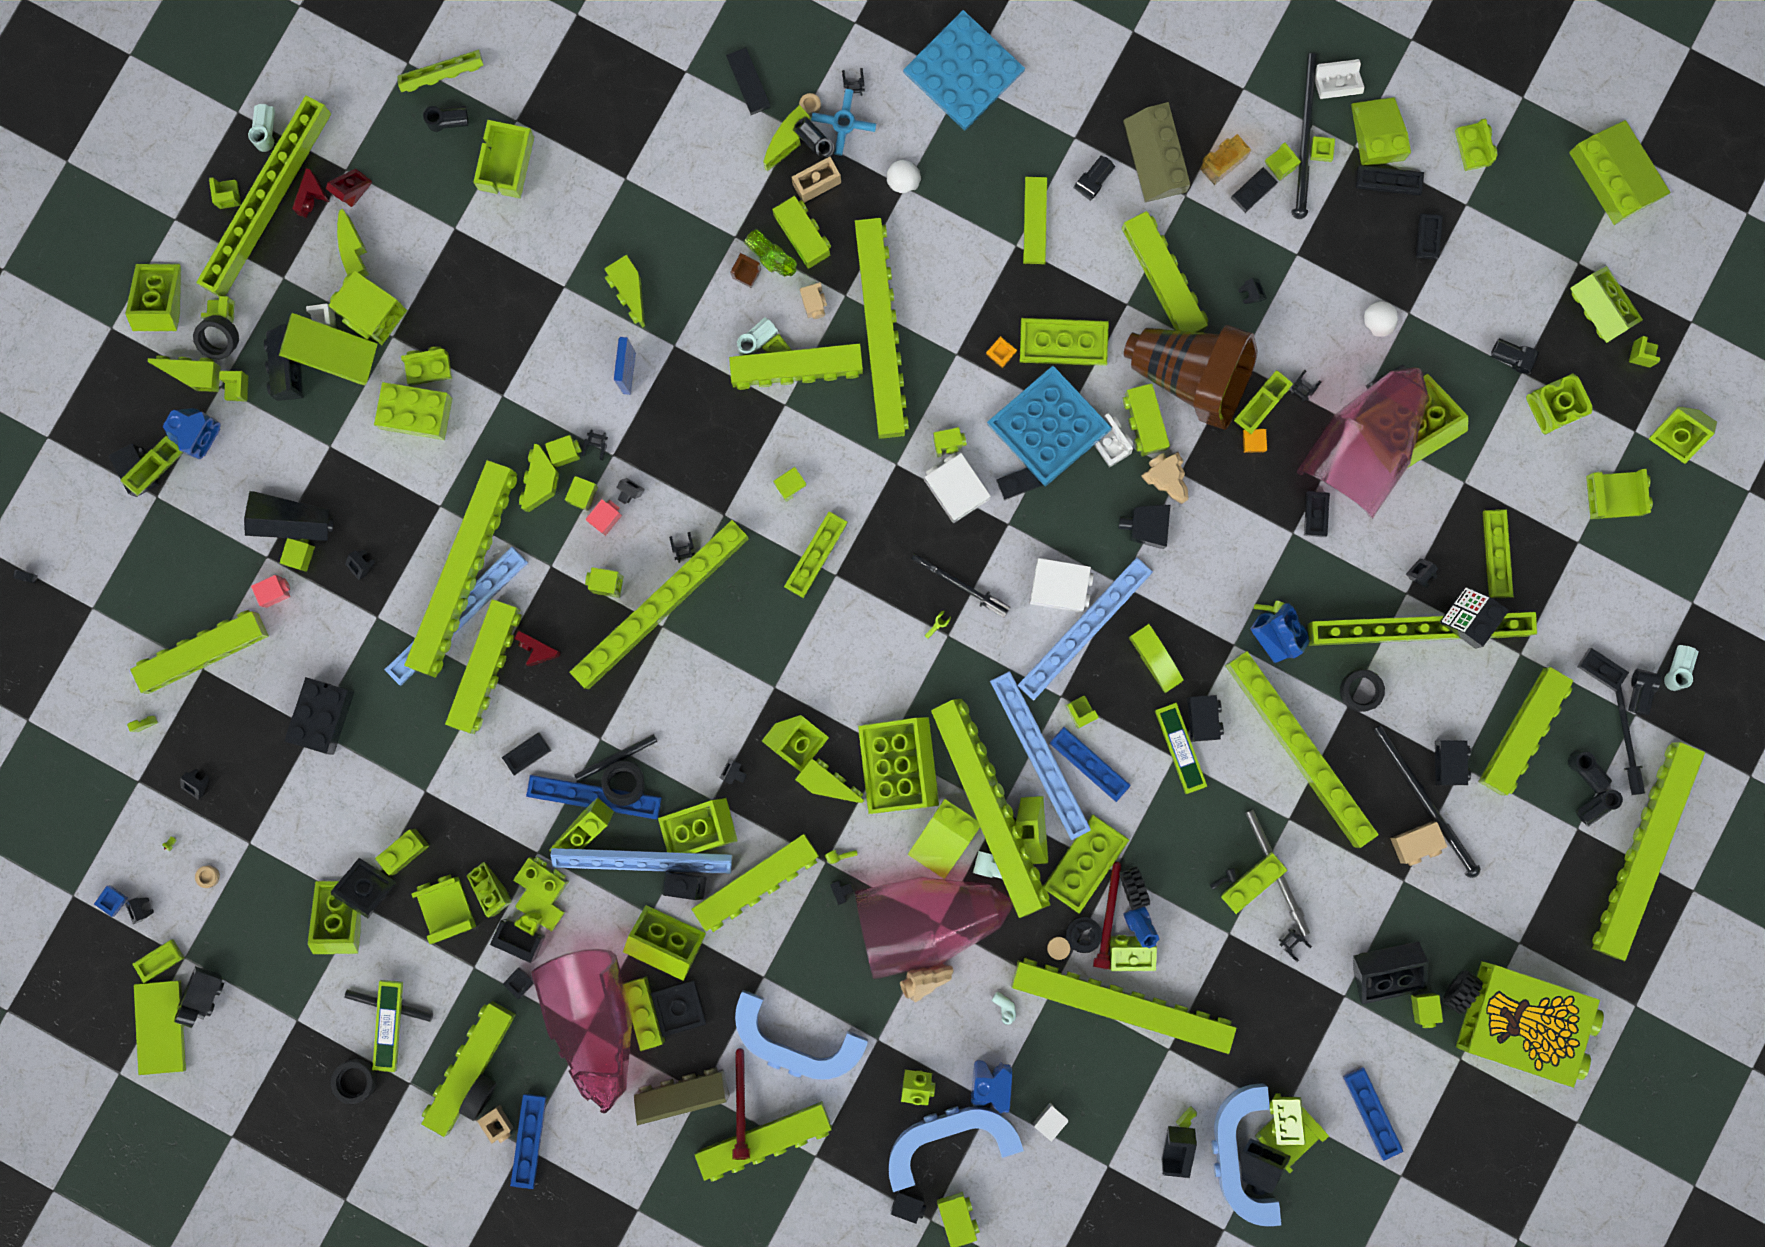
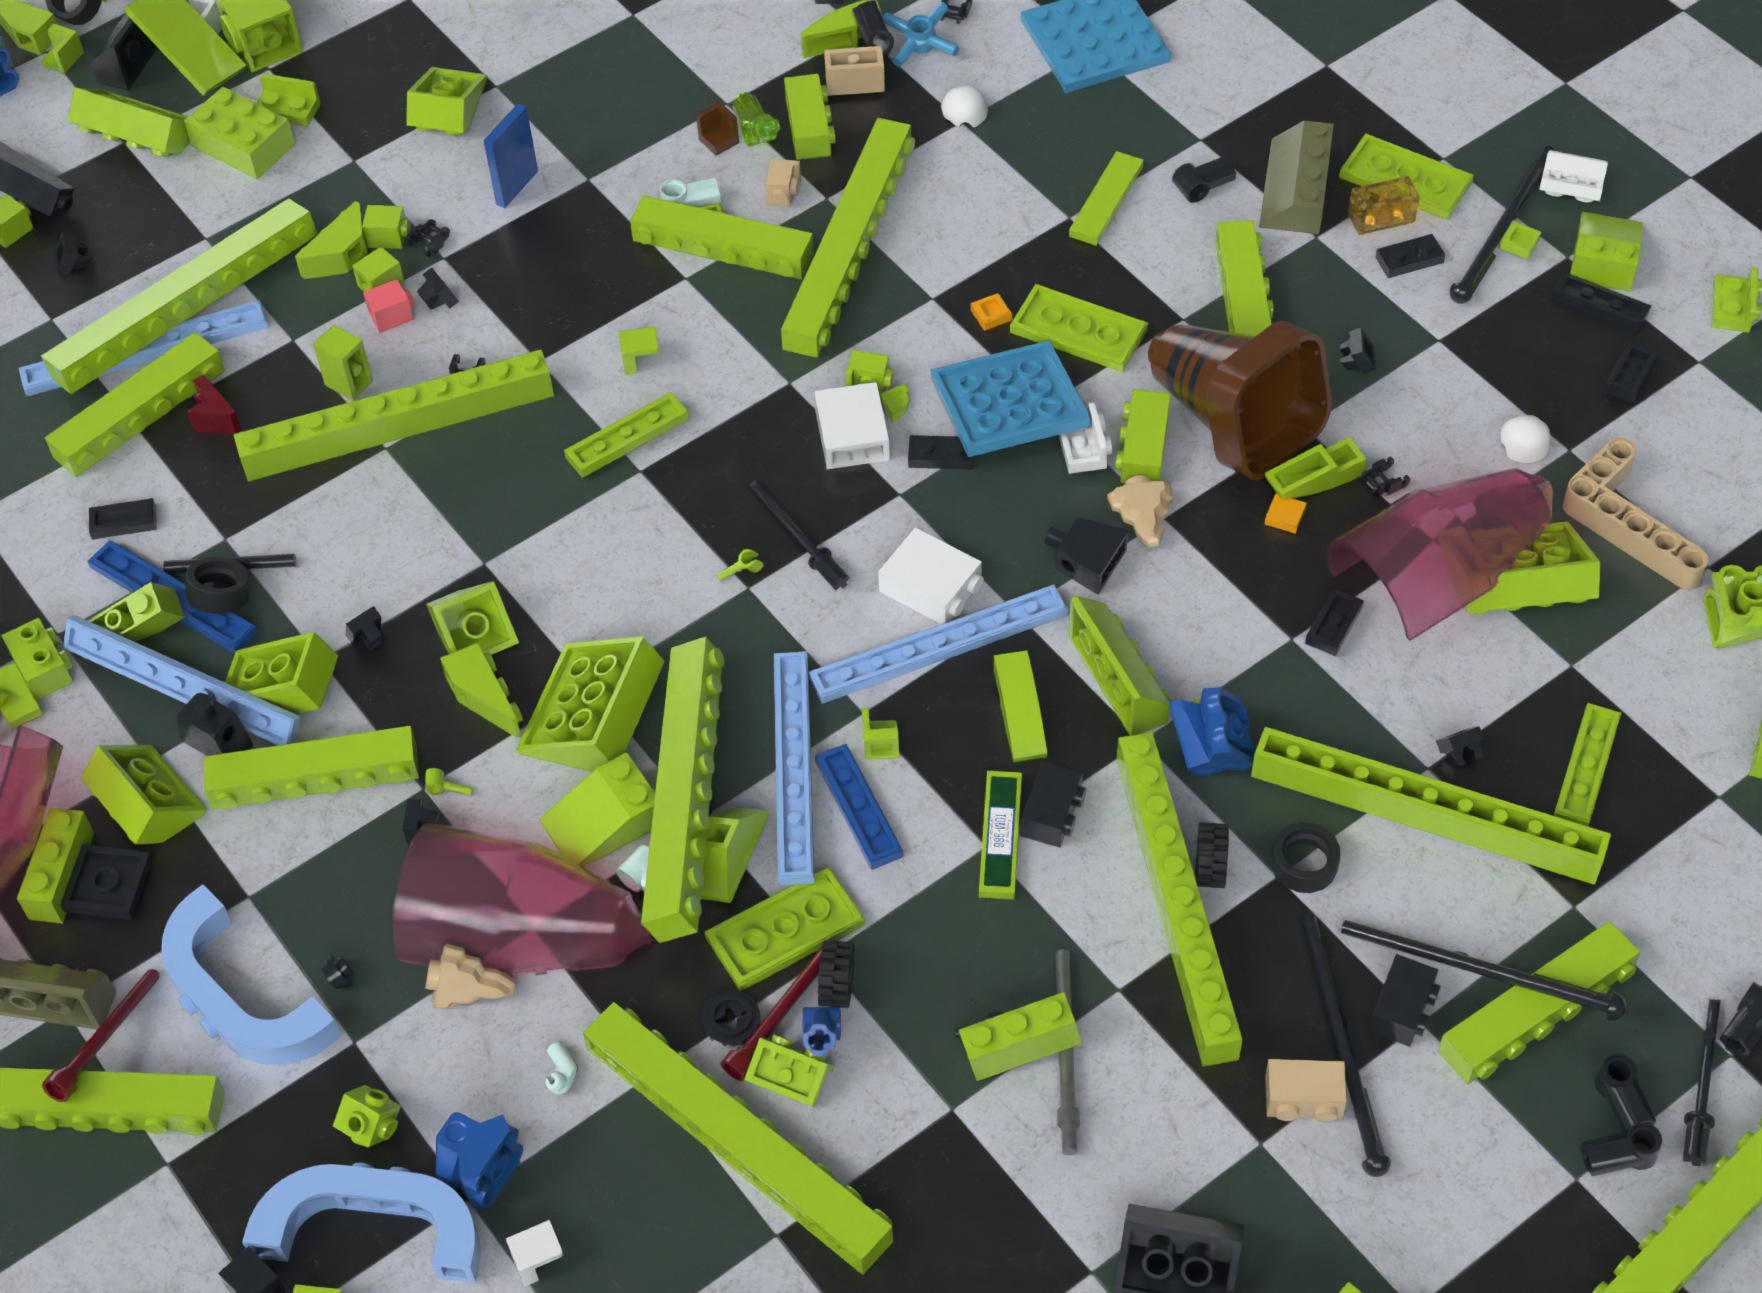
camera: 25 degrees right, 30 degrees down
lime slope [604,255,645,328] -> none
tan tile [799,93,821,117] -> none
tan tile [1047,937,1070,960] -> none
lime panel [1265,142,1301,181] -> none
black piece [1278,929,1312,962] -> none
black slope [1439,586,1509,649] -> none
black piece [1490,338,1539,374] -> none
black plate [1577,648,1629,691] -> none
none -> lime slope [67,87,190,157]
none -> black plate [320,954,354,989]
none -> lime slope [407,67,487,135]
none -> lime tile [879,383,909,423]
none -> lime slope [1069,596,1171,736]
none -> black tyre [1195,822,1229,888]
none -> lime tile [1339,133,1474,220]
none -> black bar [1341,920,1626,1021]
none -> tan beam [1563,438,1709,590]

